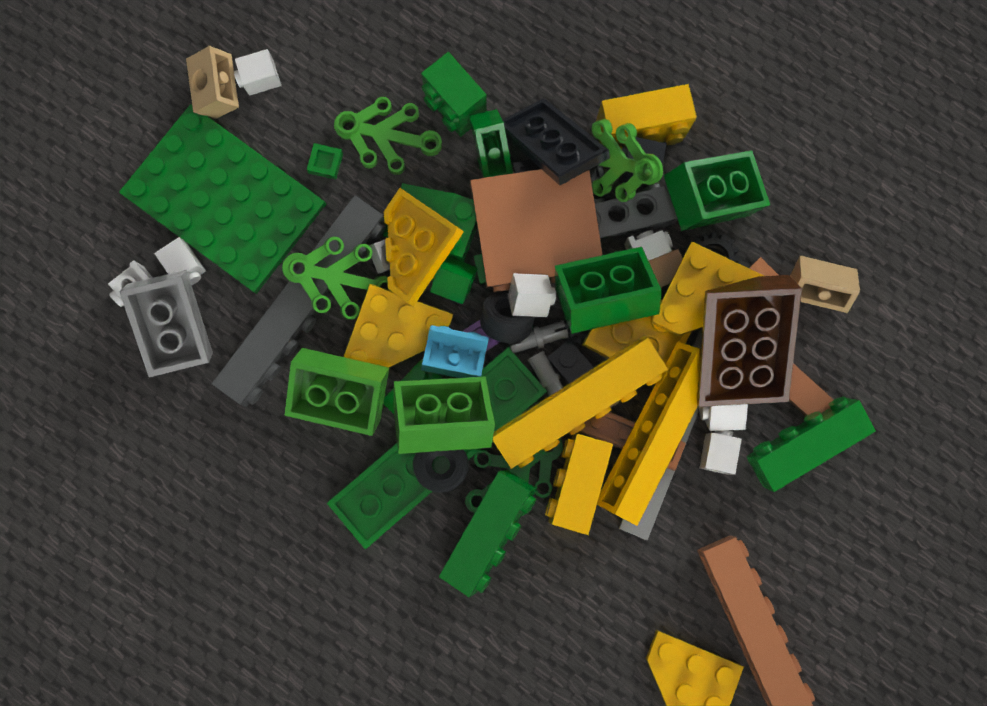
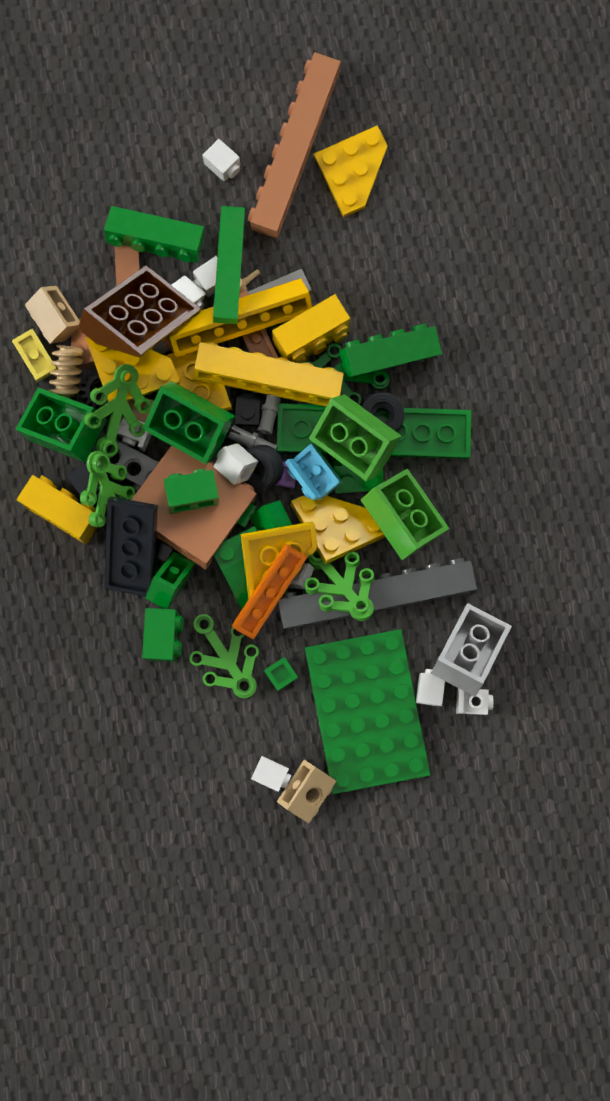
camera: 135 degrees left, 0 degrees up
none -> light yellow plate [12,328,57,383]
none -> tan piece [49,345,84,398]
none -> bright green plant [84,364,152,458]
none -> green brick [164,469,219,514]
none -> white brick [203,139,240,182]
none -> green tile [213,206,245,324]
none -> orange tile [232,543,307,640]
none -> tan hand [239,269,260,294]

